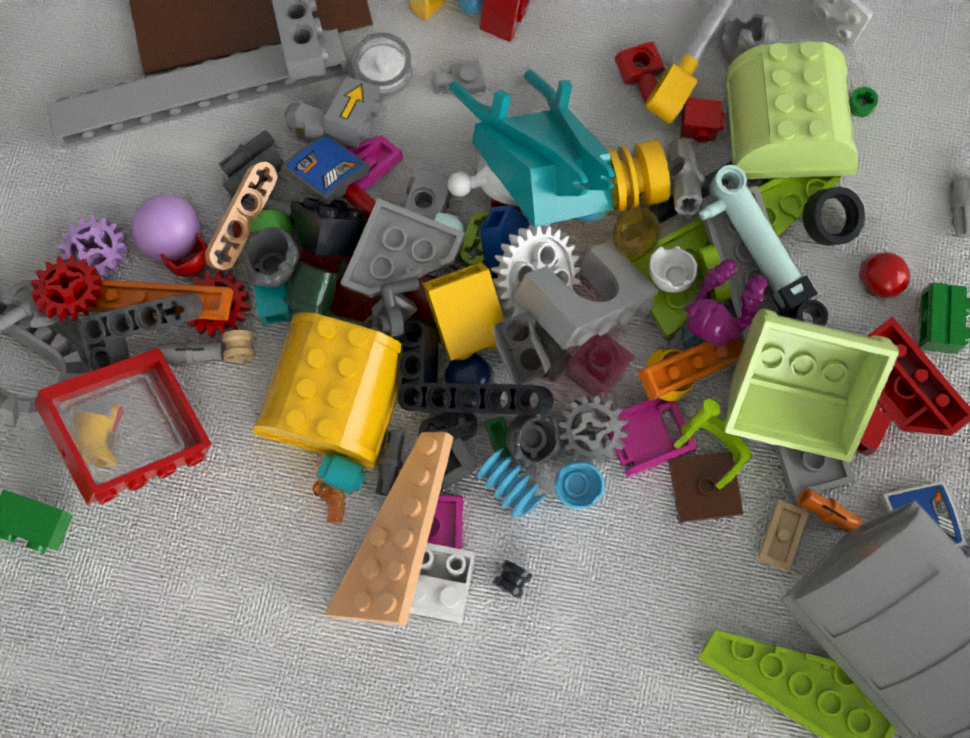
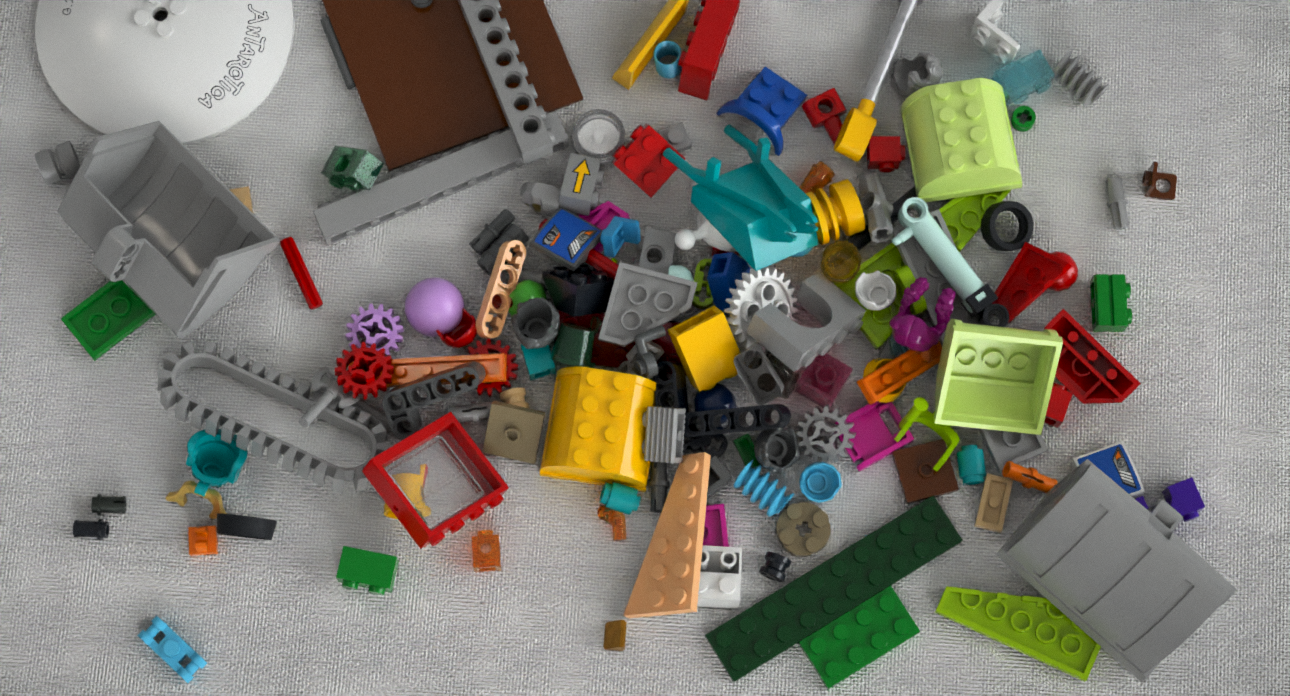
camera: 10 degrees left, 0 degrees up
none -> red axle [280,237,323,310]
none -> clear green brick [321,146,384,191]
none -> clear orange brick [472,530,502,572]
none -> dark tan plate [482,400,545,464]
none -> dark azure bracket [600,216,641,258]
none -> pearl gold slope [603,620,627,651]
none -> red plate [611,123,686,198]
none -> light grey brick [642,406,686,463]
none -> dark green plate [705,496,963,683]
none -> blue piece [716,67,807,156]
none -> dark tan plate [776,502,831,557]
none -> green plate [798,586,920,690]
none -> clear orange cone [799,161,835,194]
none -> teal brick [956,445,986,485]
none -> clear light blue brick [991,49,1055,106]
none -> red wing [992,242,1072,323]
none -> light grey piece [1052,50,1110,106]

